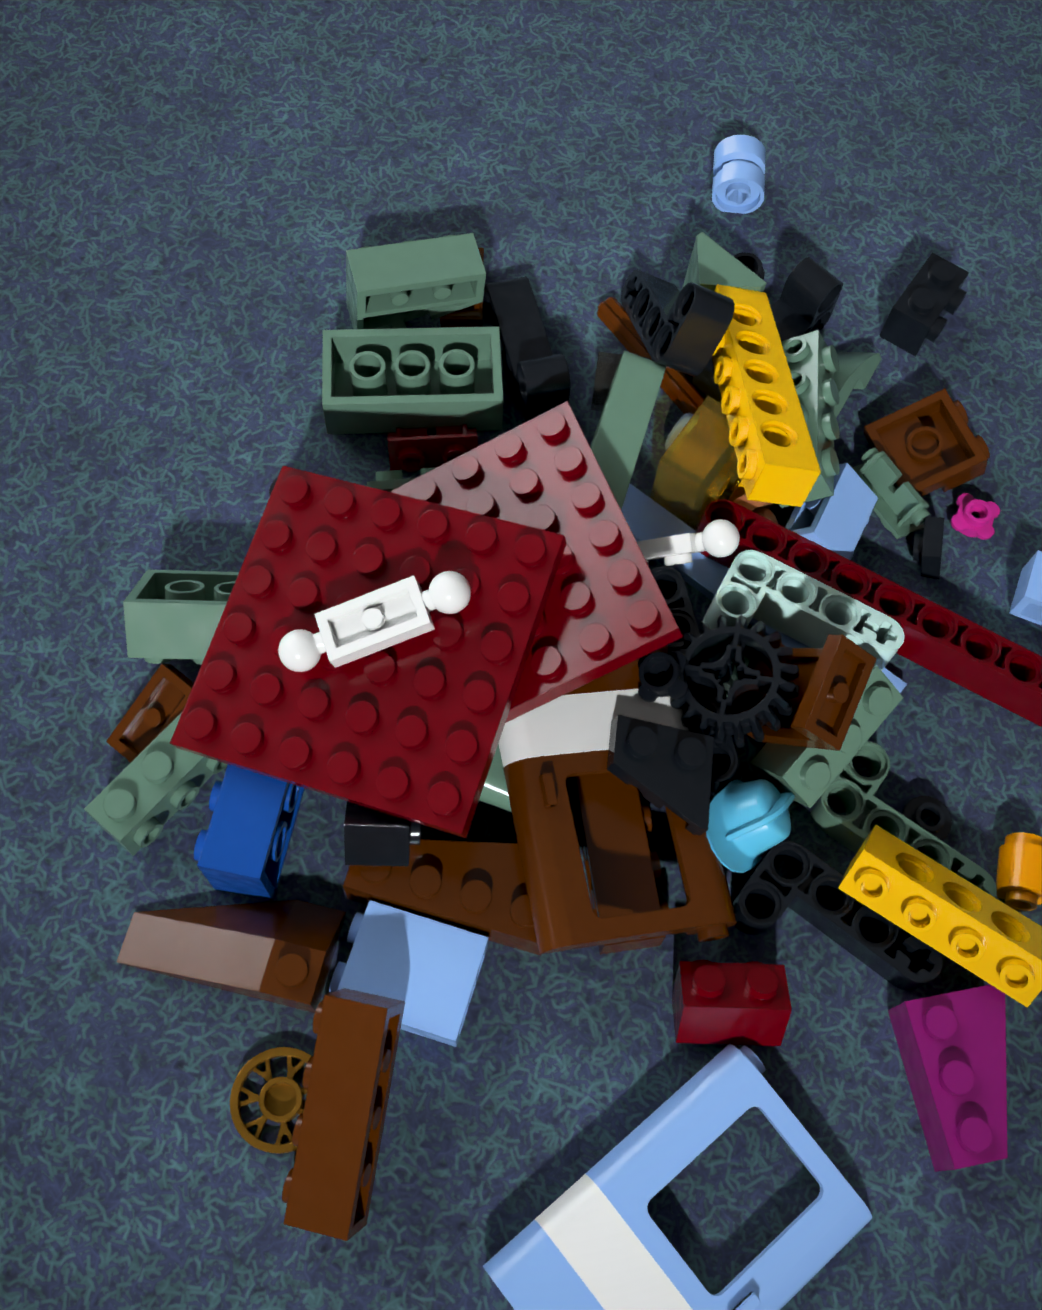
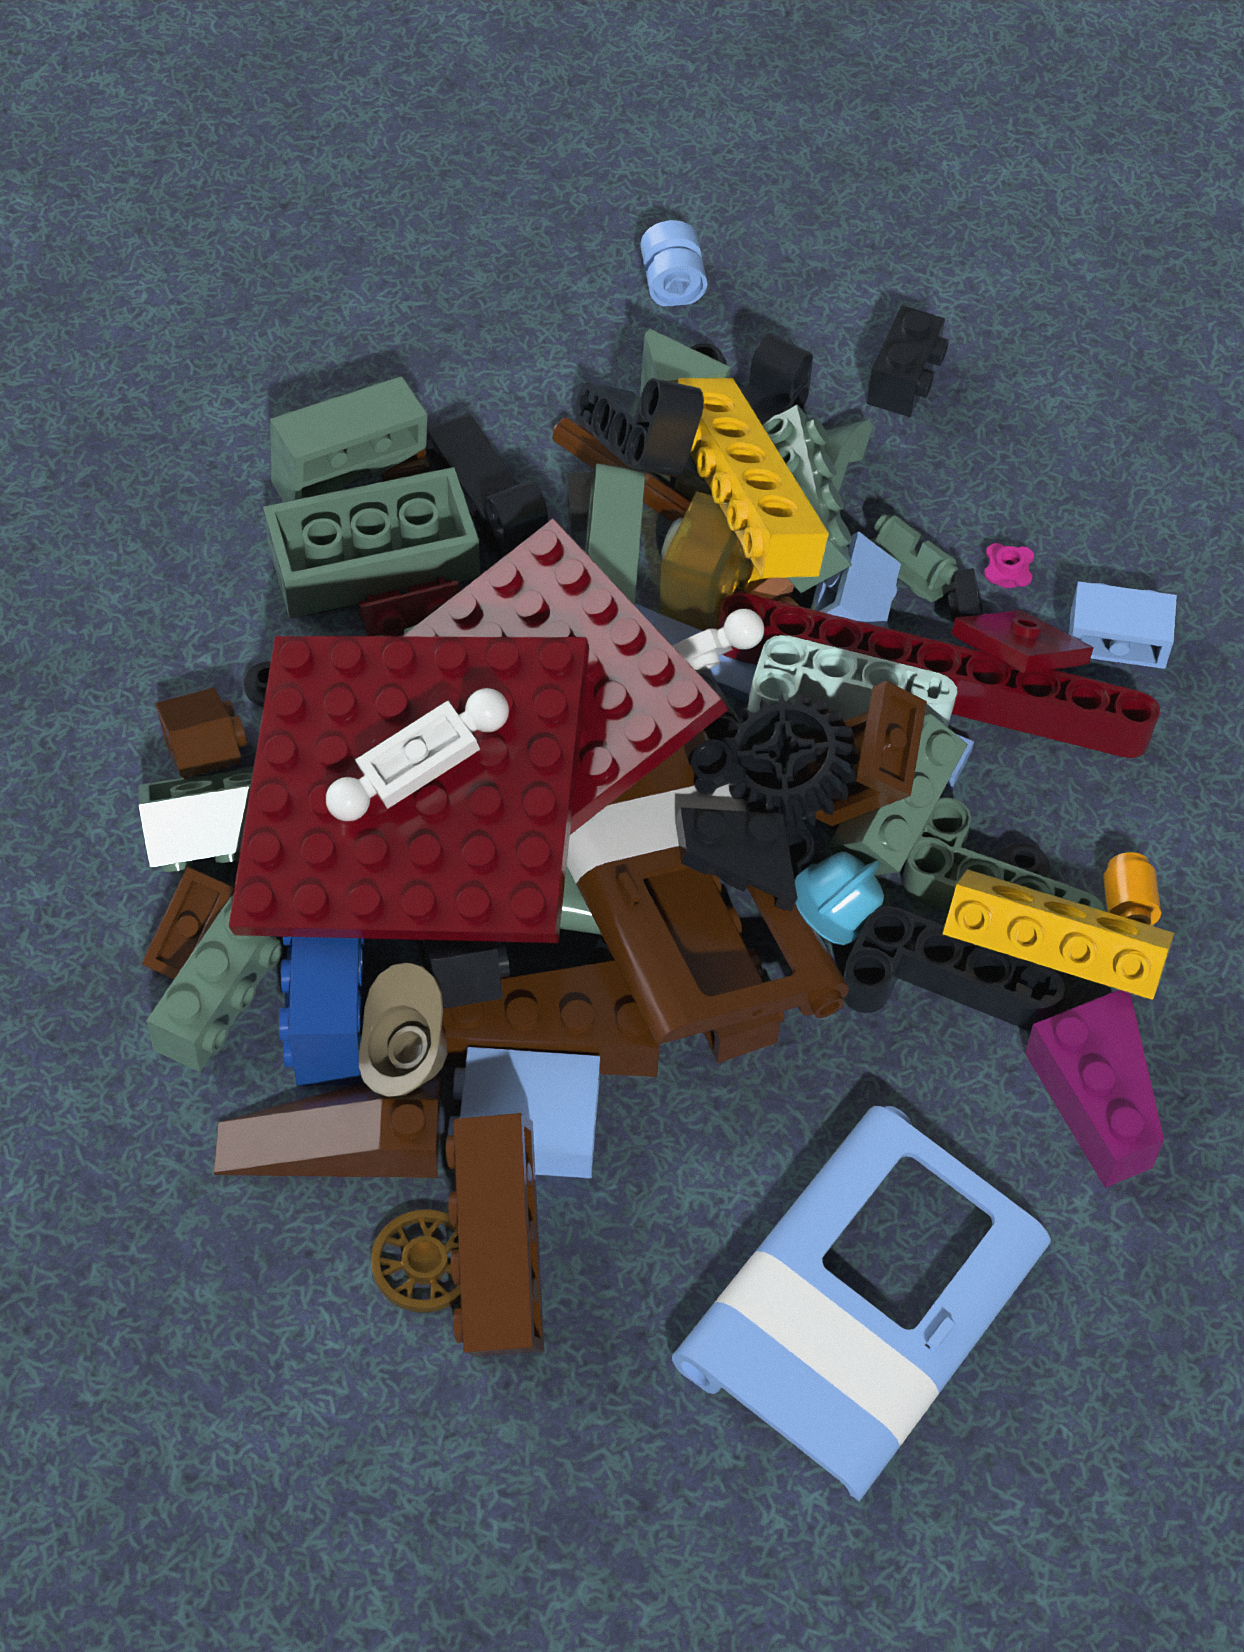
camera: 10 degrees left, 10 degrees down
dark red brick [672,960,792,1046] -> none
reddish brown plate [864,388,990,497] -> none
none -> reddish brown brick [155,687,247,780]
none -> dark tan piece [358,963,447,1097]
none -> dark red plate [951,610,1094,674]

